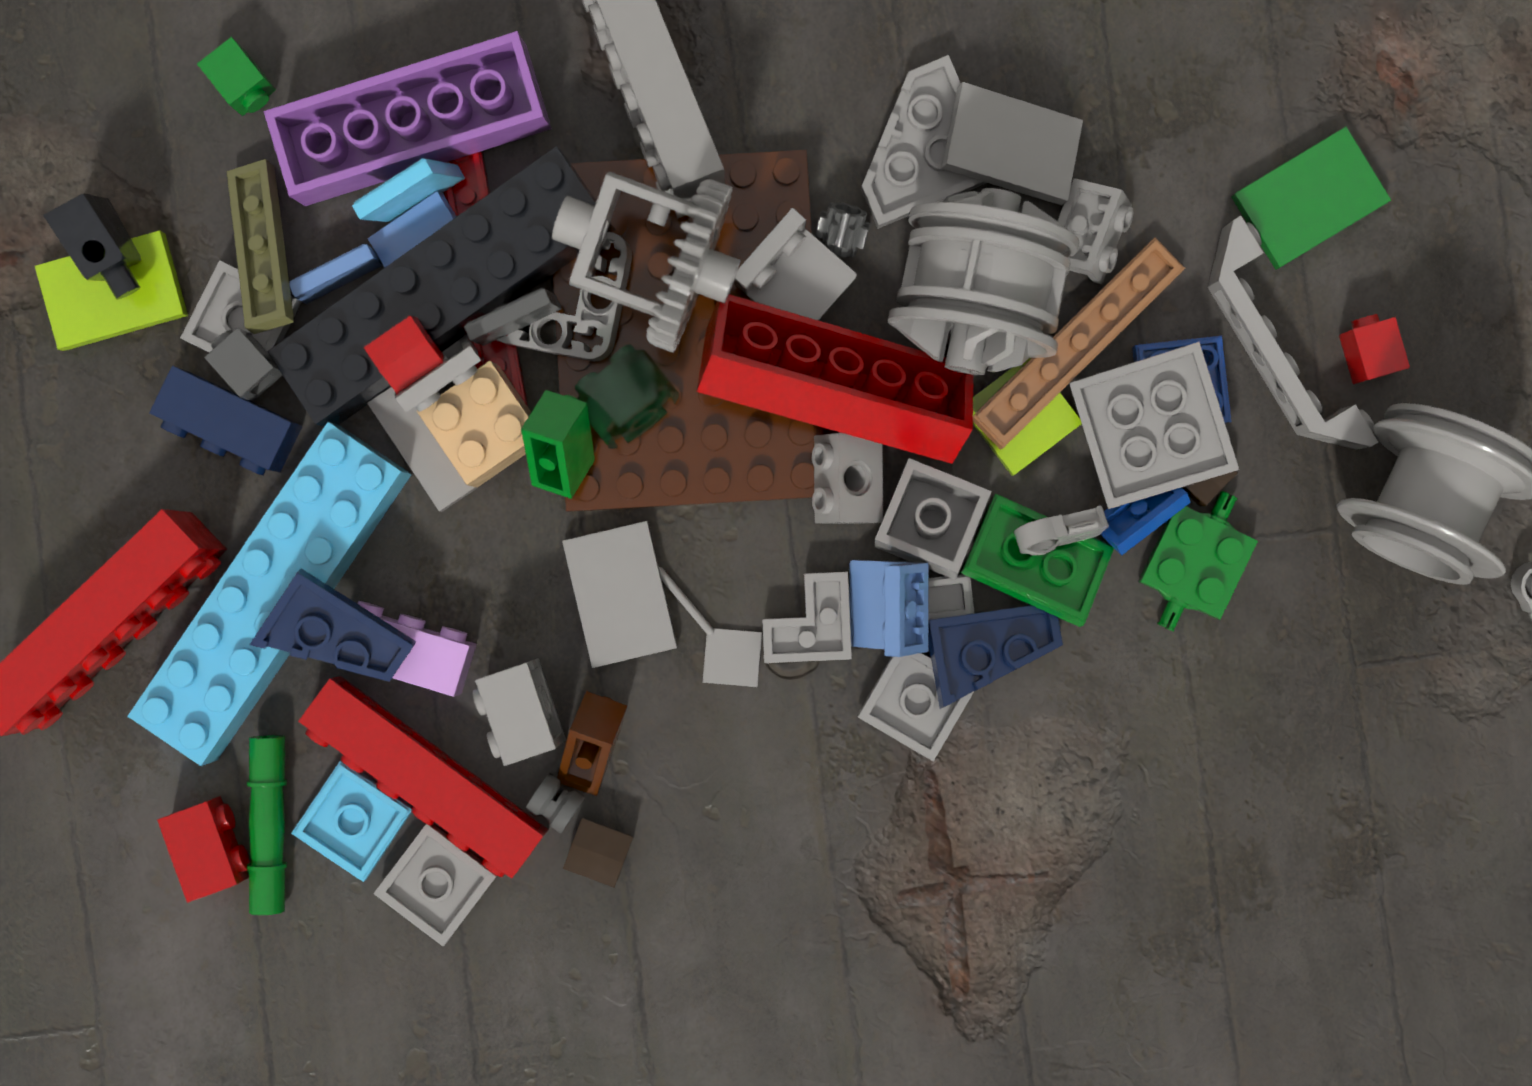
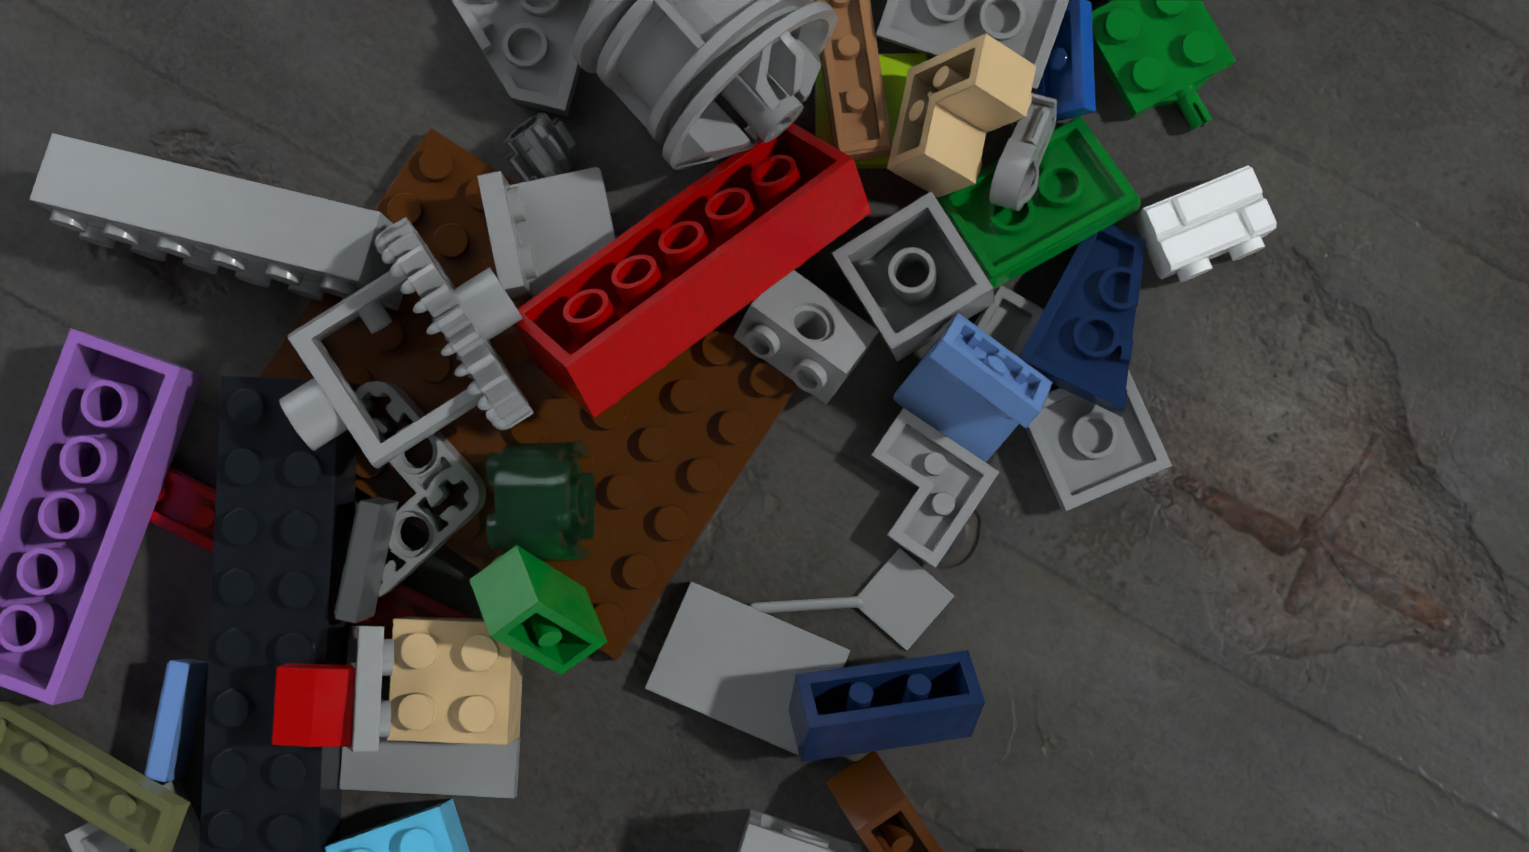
camera: 55 degrees left, 5 degrees down
medium azure tile [352,158,465,222] -> none
medium blue tile [367,191,457,267] -> none
none -> dark blue brick [788,650,985,762]
none -> tan brick [887,33,1036,197]
none -> white brick [1134,165,1277,282]

